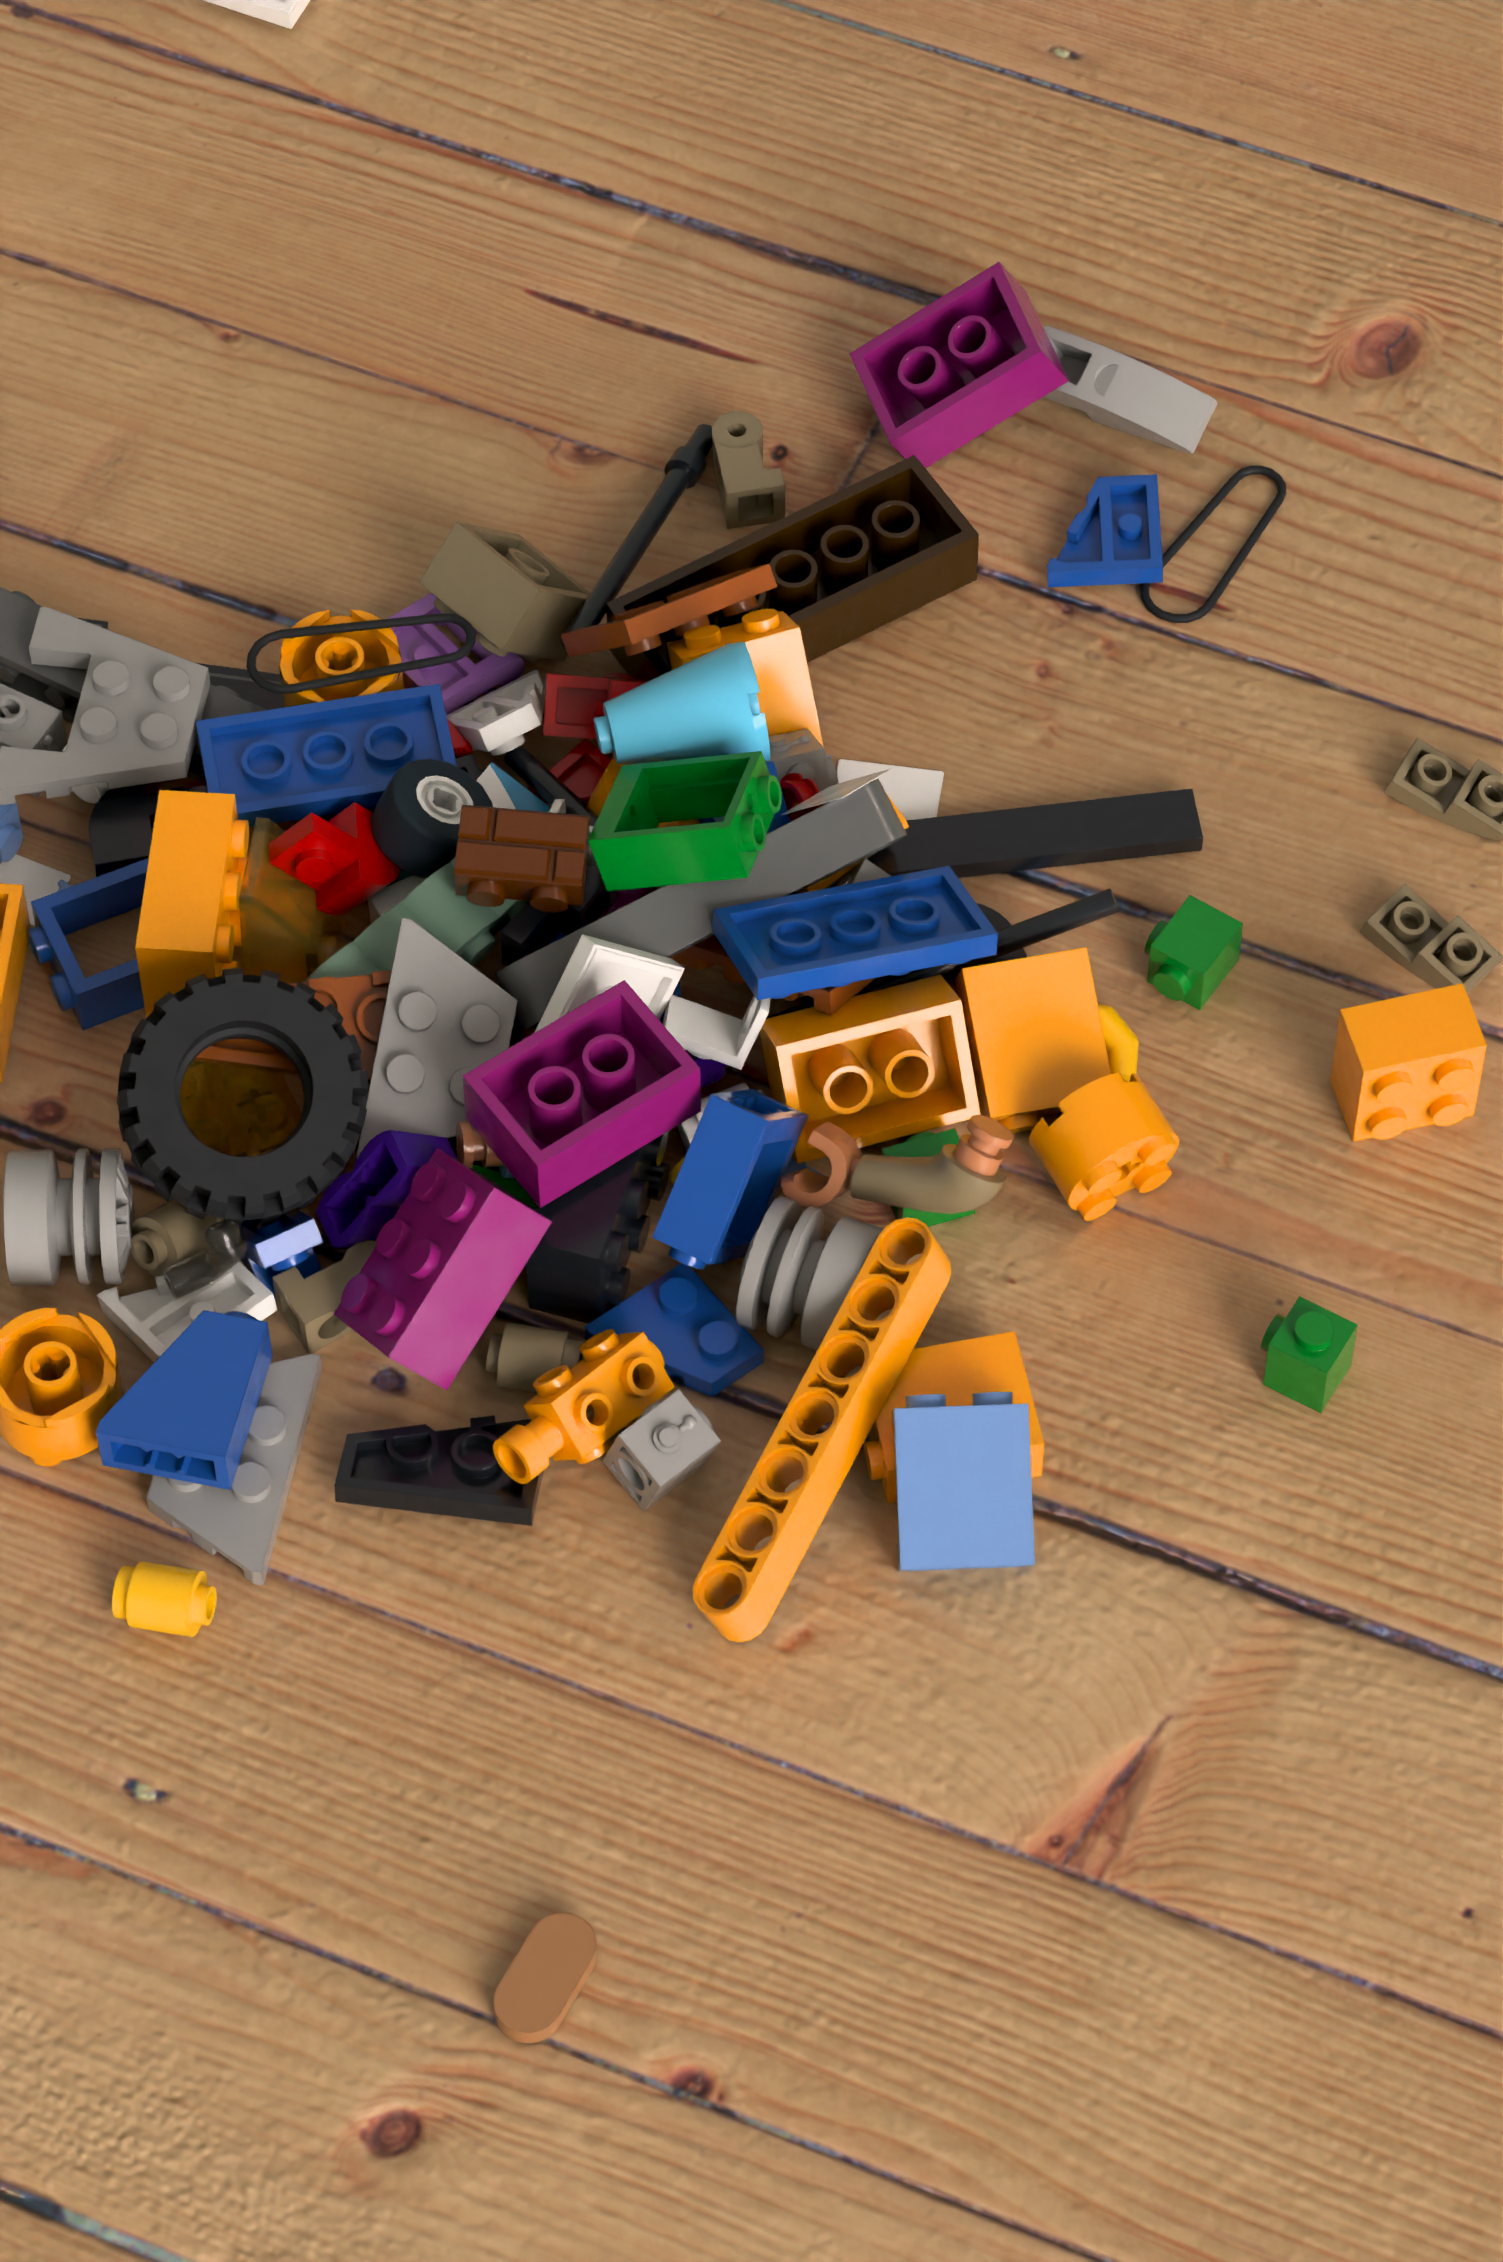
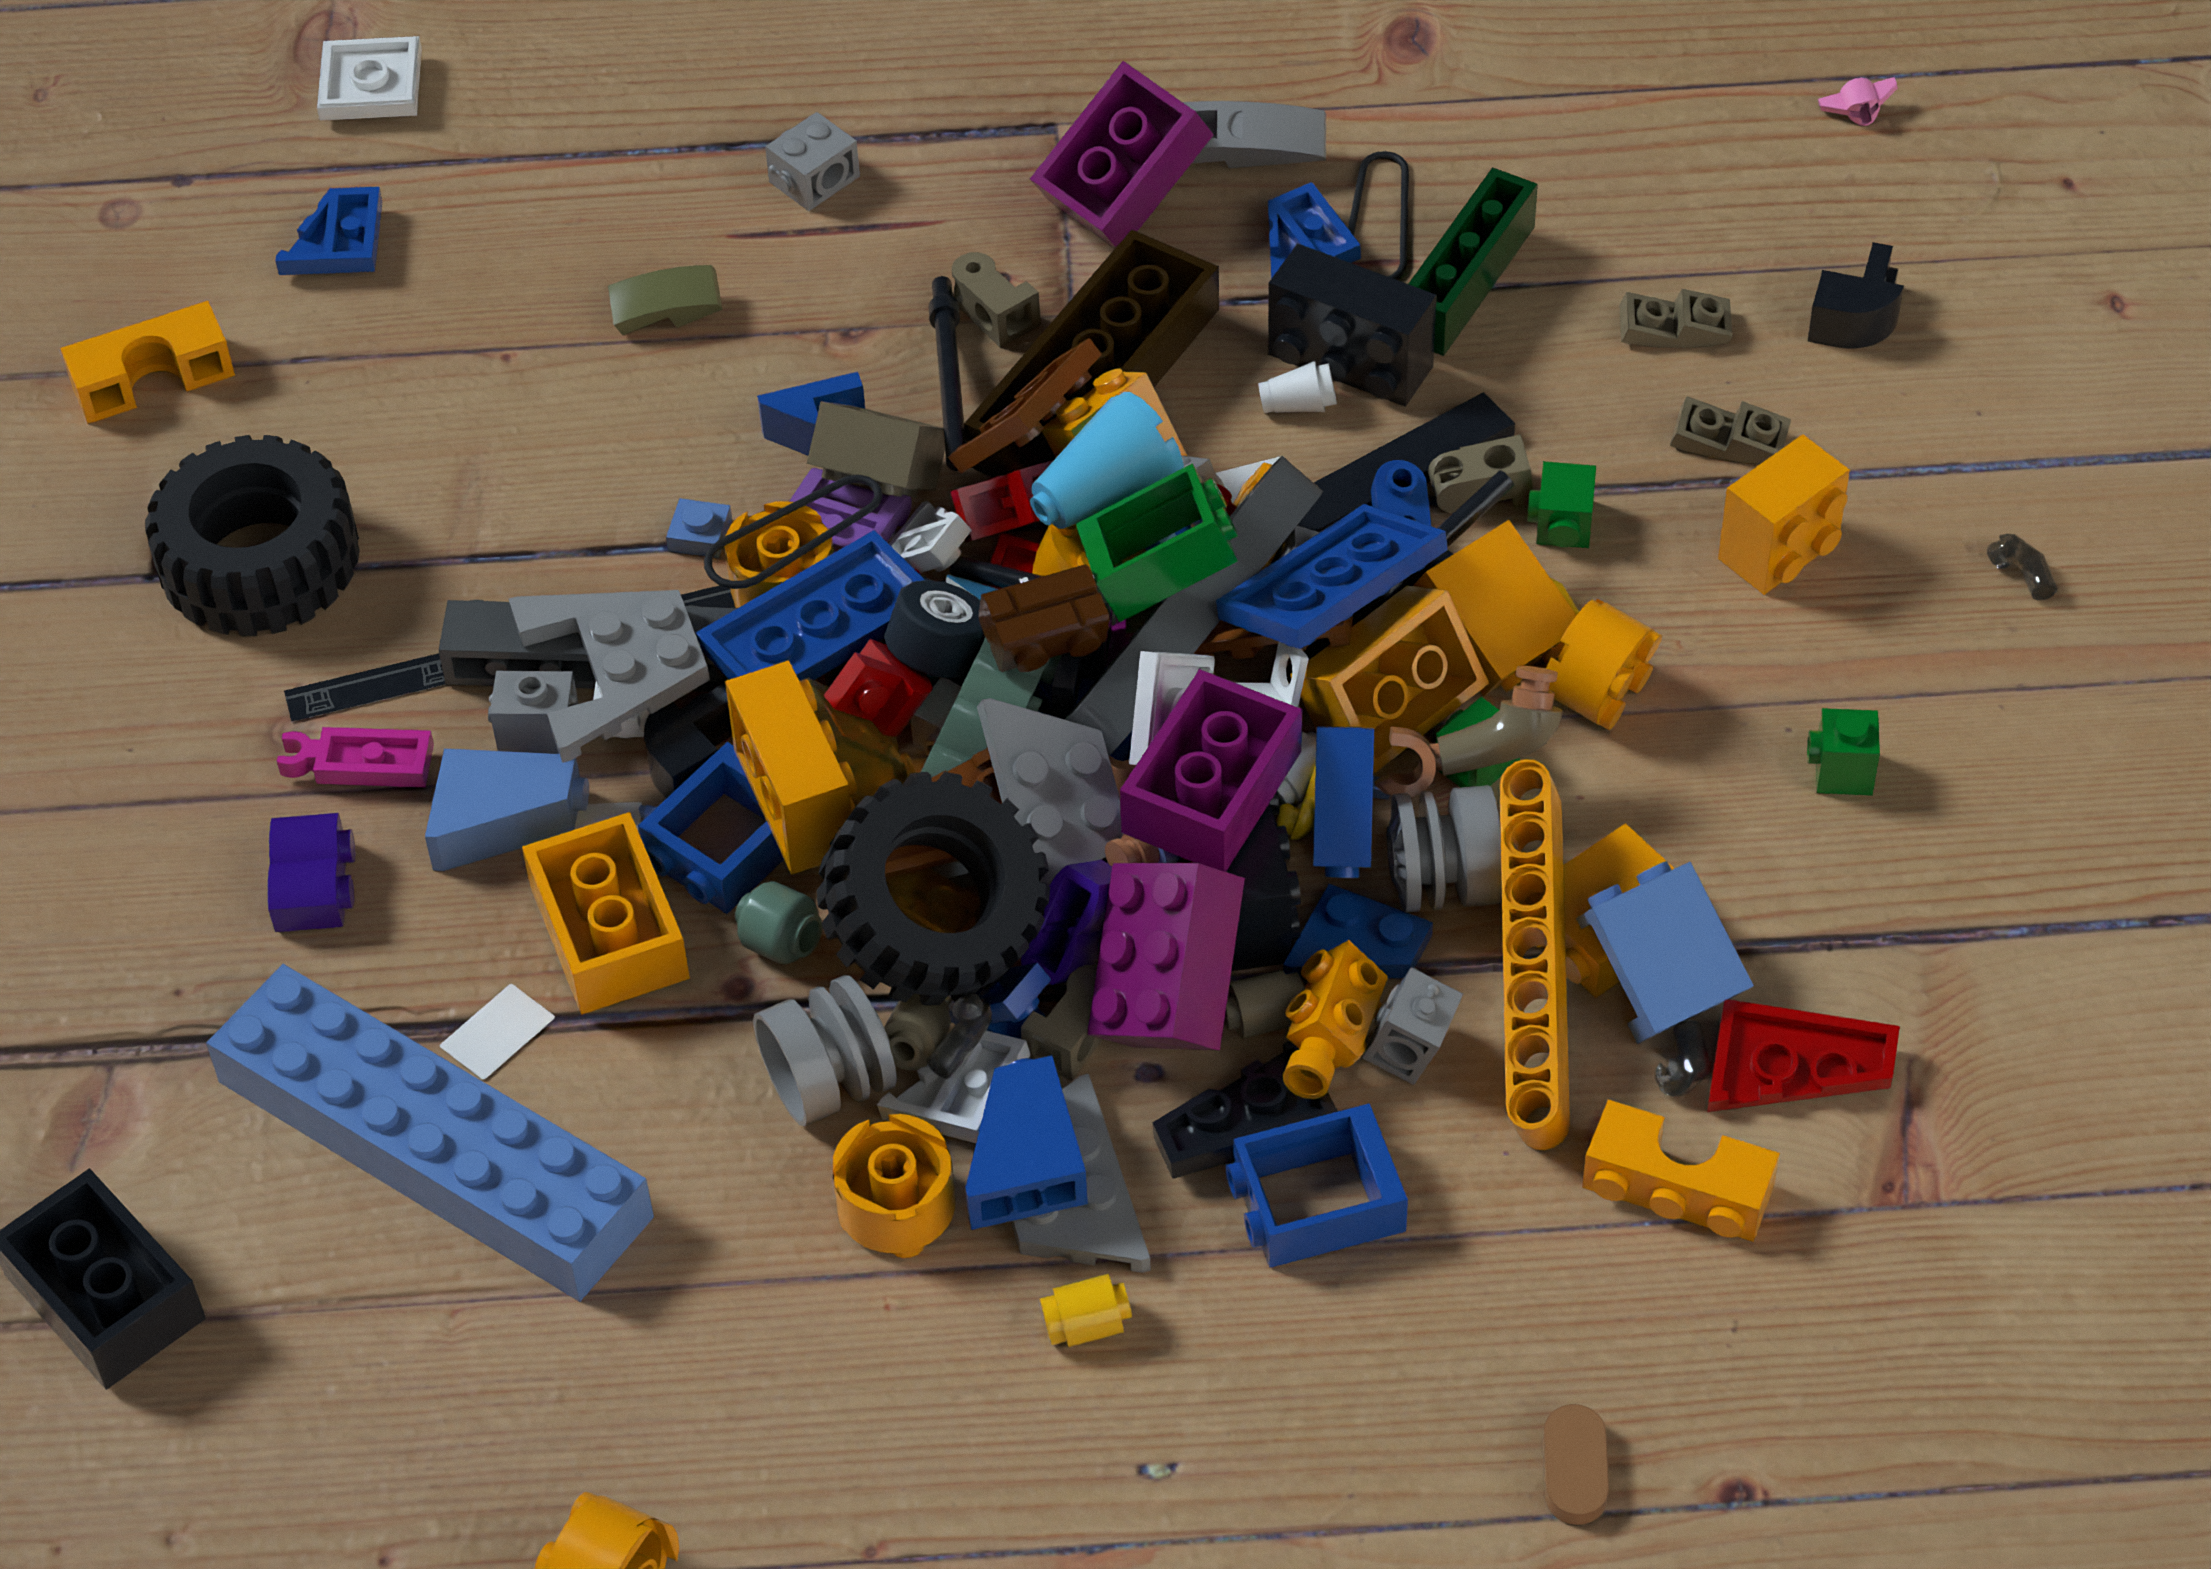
camera: 25 degrees left, 5 degrees down
white sticker [781,768,892,816] -> none
none -> blue wing [275,187,382,275]
none -> olive slope [608,265,723,336]
none -> medium blue plate [666,498,732,558]
none -> sand green head [735,881,823,965]
none -> blue slope [757,372,865,456]
none -> light grey head [765,112,860,211]
none -> blue window [1226,1103,1408,1268]
none -> white cone [1258,361,1337,414]
none -> black brick [1268,243,1437,407]
none -> blue plate [1371,460,1431,526]
none -> dark green brick [1408,167,1538,356]
none -> dark tan leg [1428,434,1533,514]
none -> light orange arch [1582,1099,1780,1242]
none -> clear smoke arm [1655,1020,1711,1097]
none -> red wing [1707,999,1900,1112]

